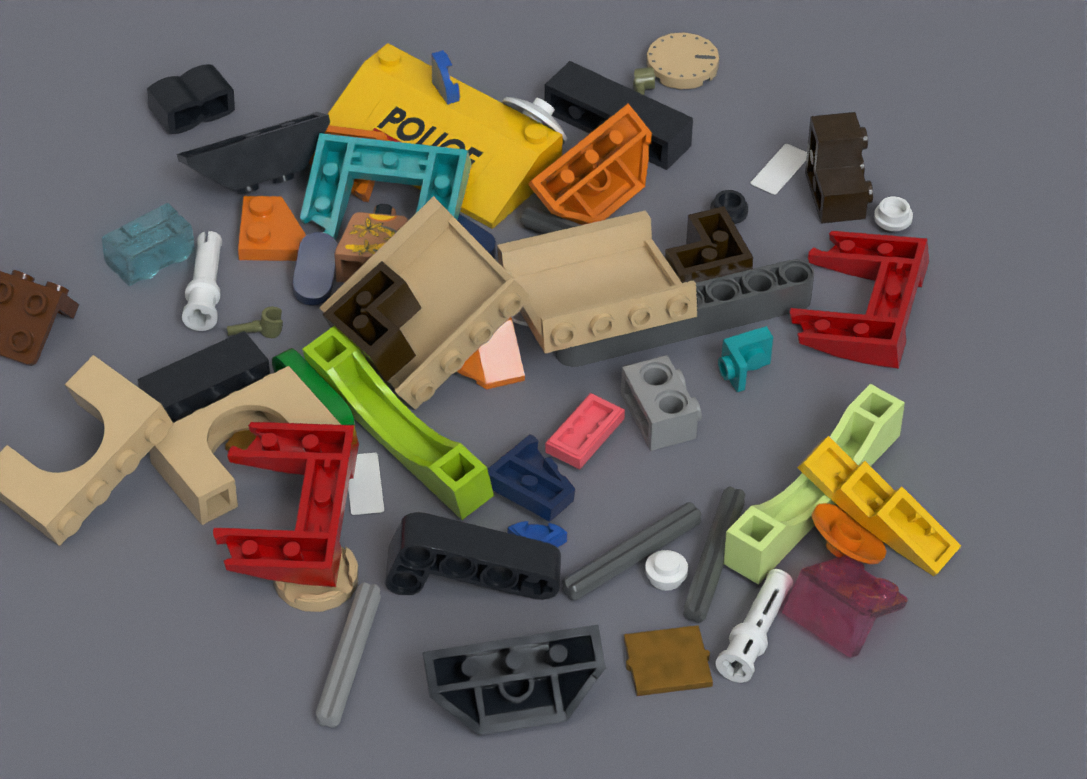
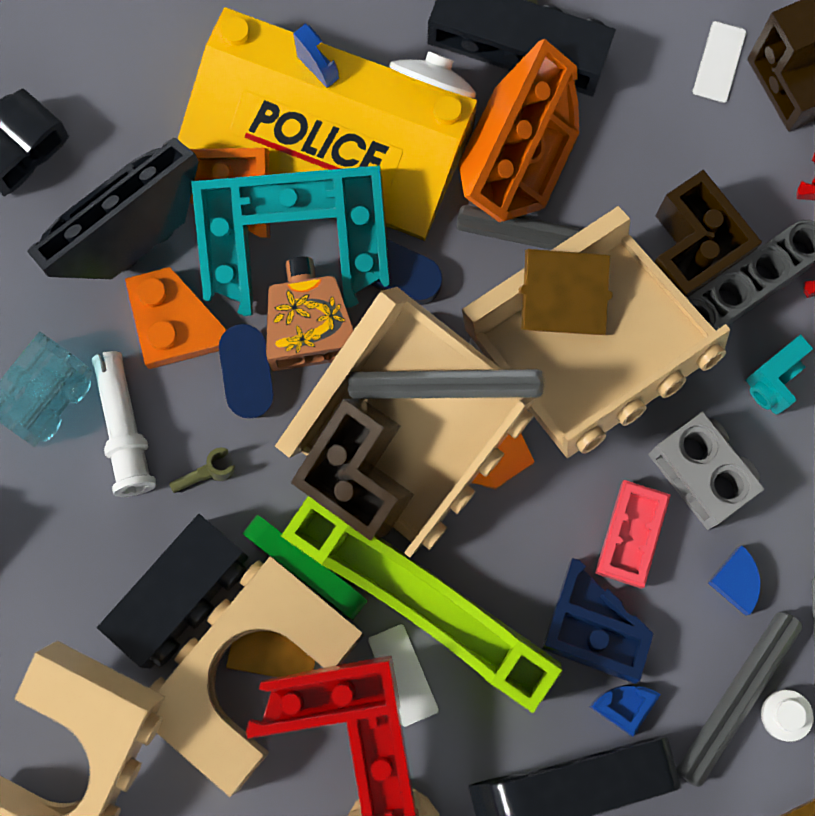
camera: 15 degrees left, 30 degrees up
black plate [710,190,749,224] -> none
none -> dark grey axle [348,369,544,399]
none -> pearl gold piece [519,249,613,336]
none -> blue tile [708,545,761,616]

